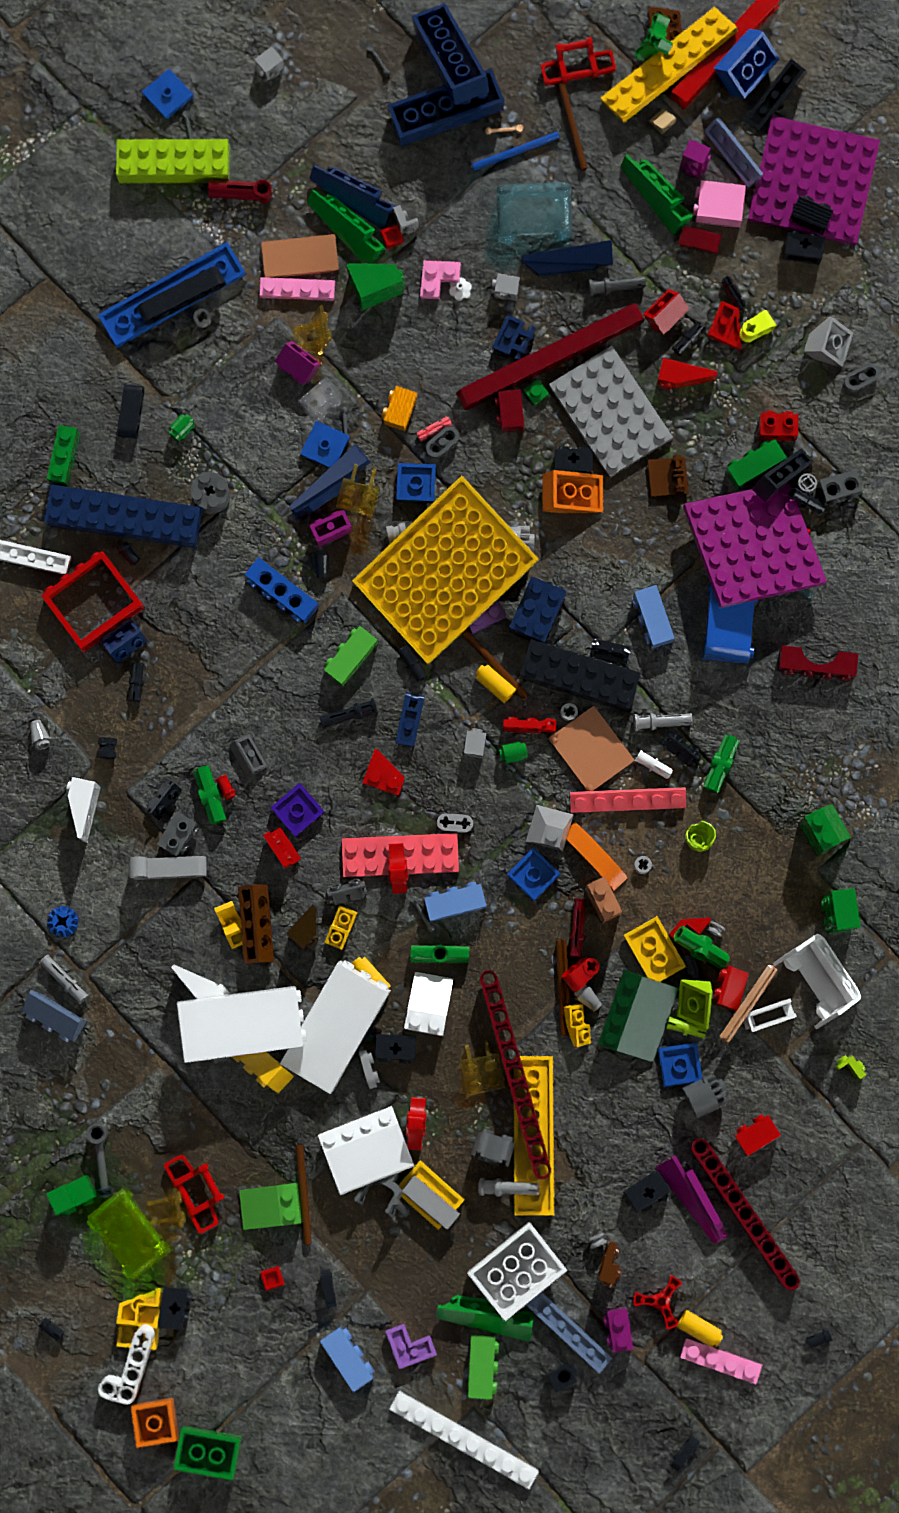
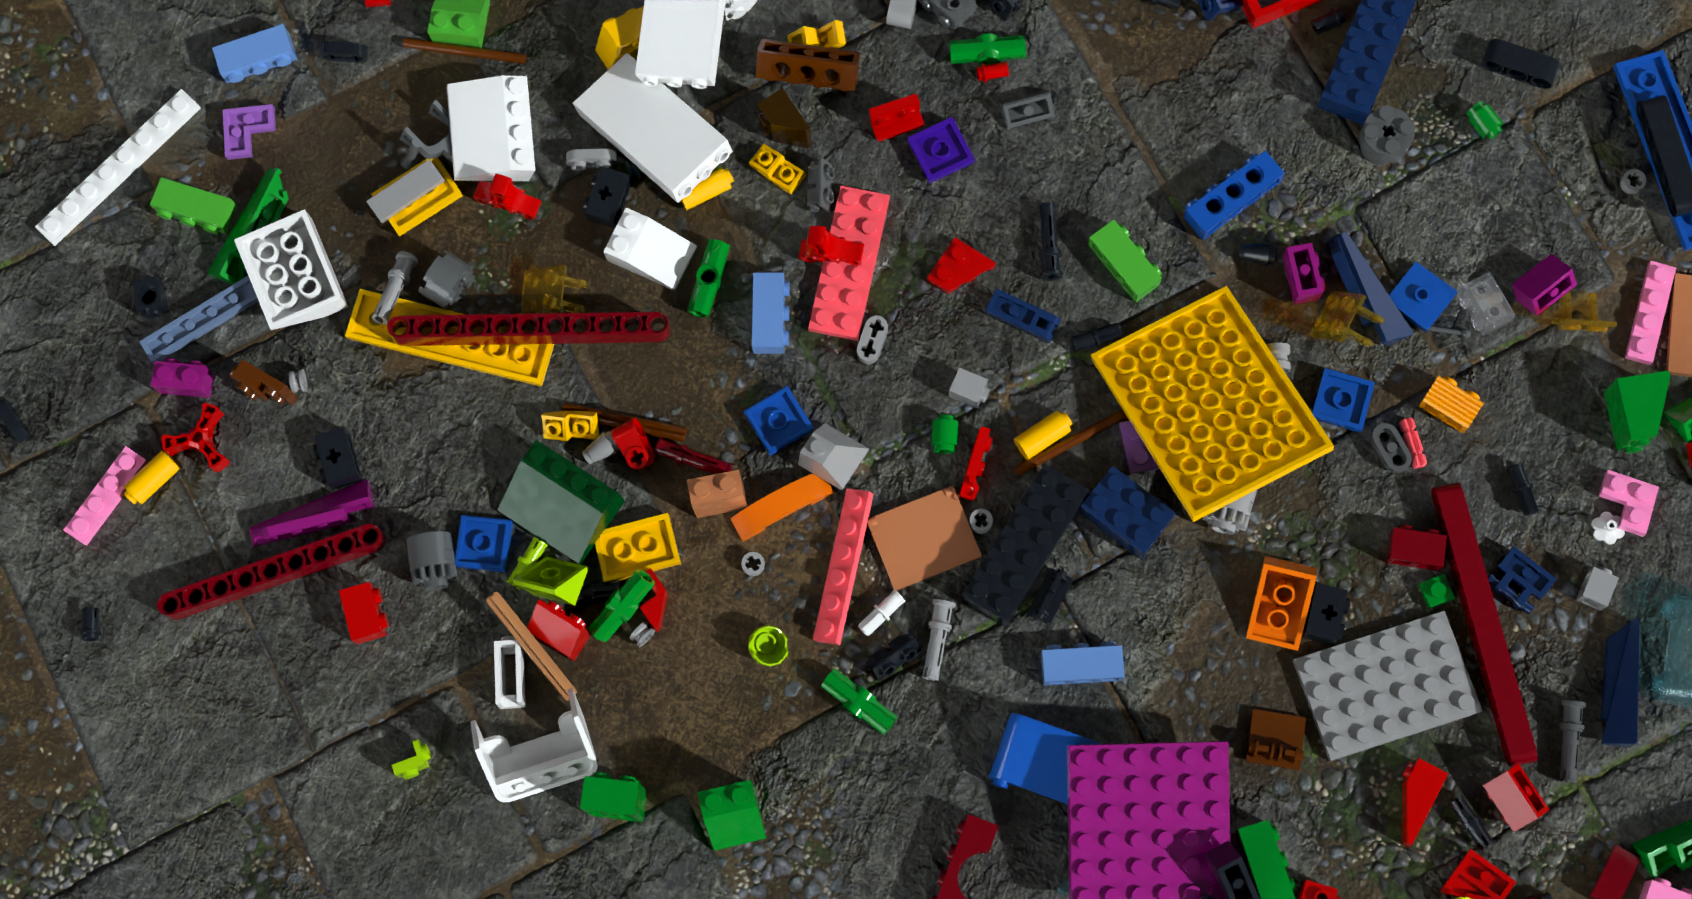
camera: 110 degrees right, 5 degrees down
none -> black axle [1507,463,1539,516]

